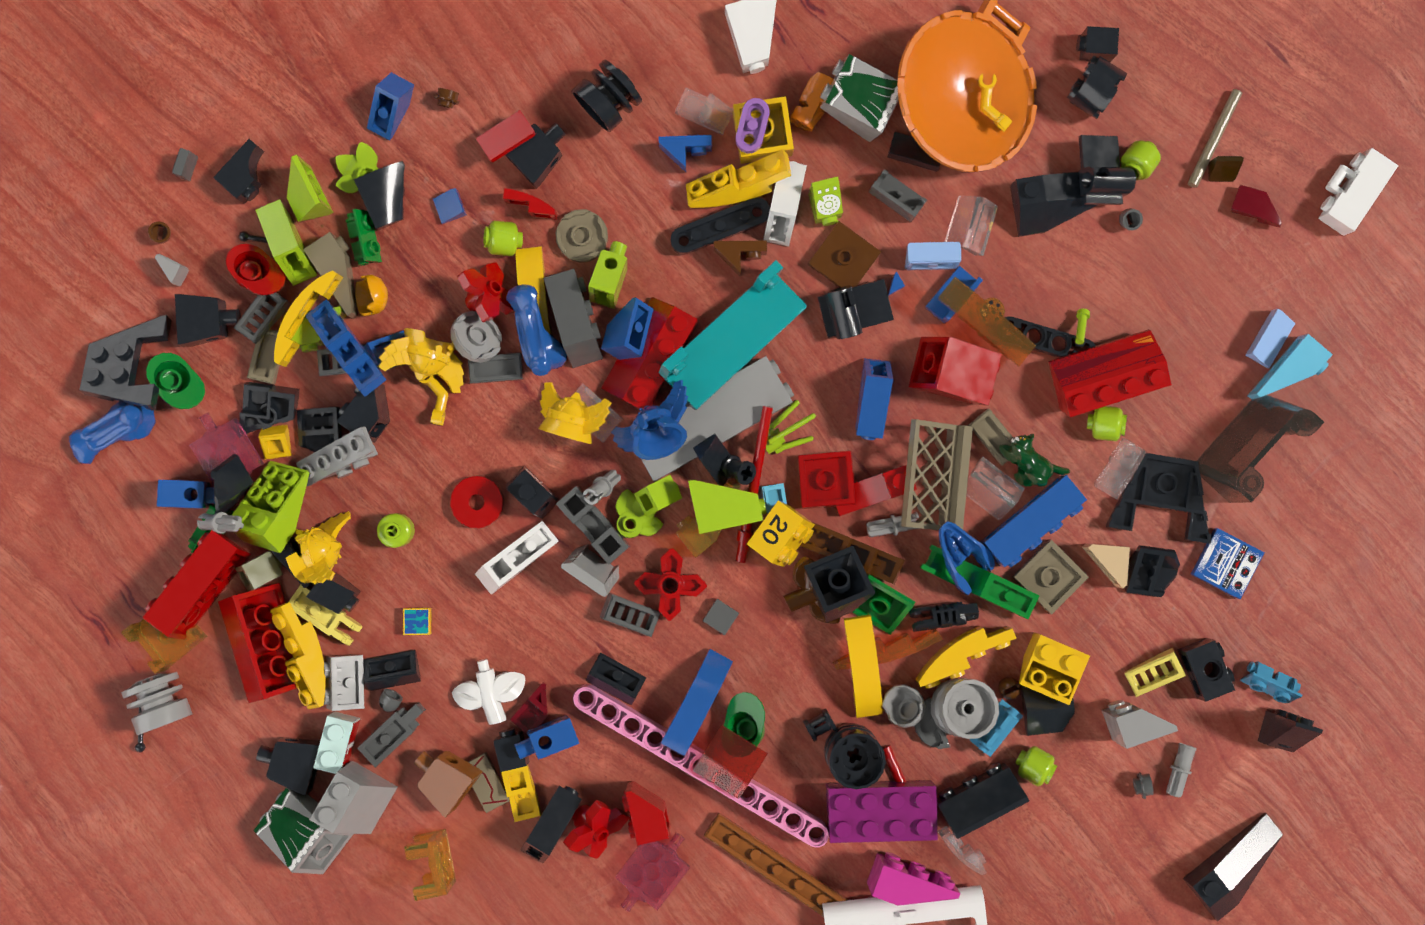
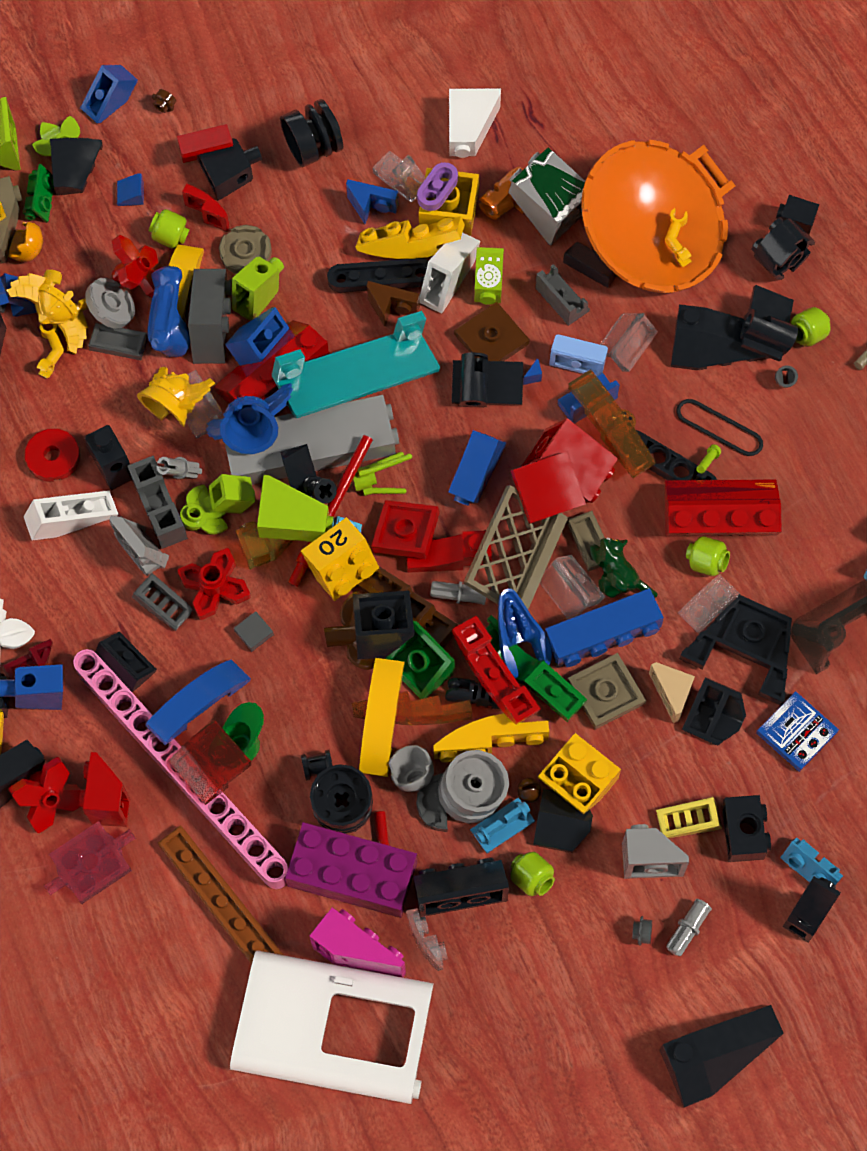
camera: 20 degrees right, 20 degrees down
none -> red slope [452,616,541,725]
none -> red slope [511,451,586,524]
none -> black piece [676,399,763,456]

